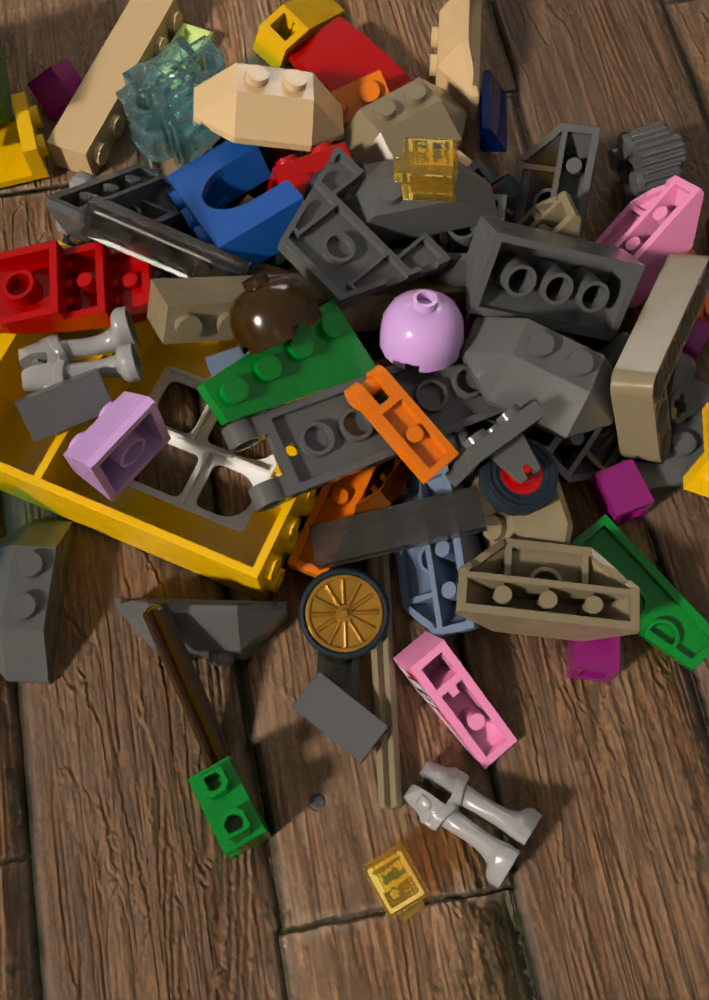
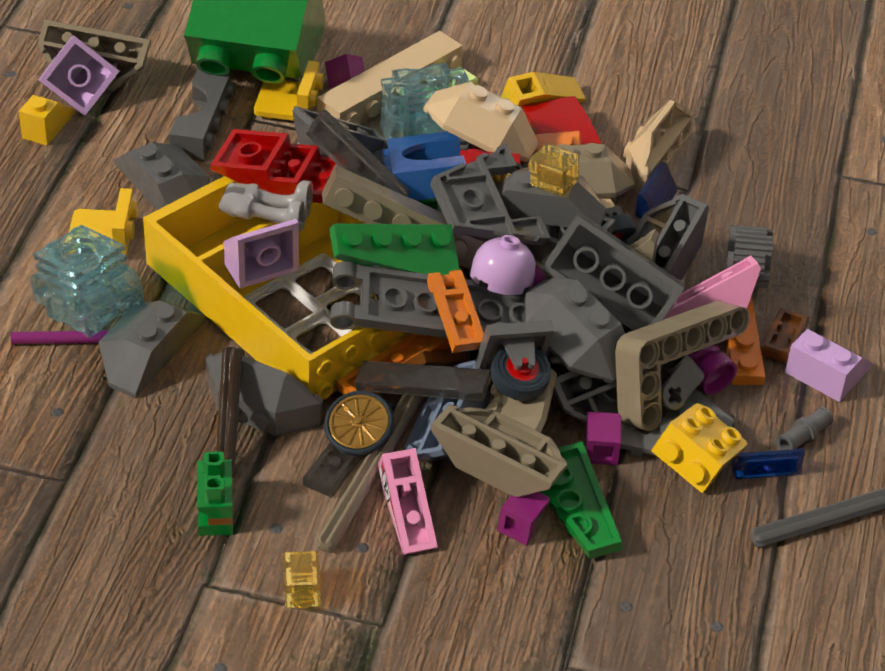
camera: 20 degrees right, 25 degrees down
dark grey tile [15,368,112,442] -> none
dark brown cylinder [229,271,322,355] -> none
dark grey tile [291,672,389,764] -> none
light grey piece [404,761,543,889] -> none

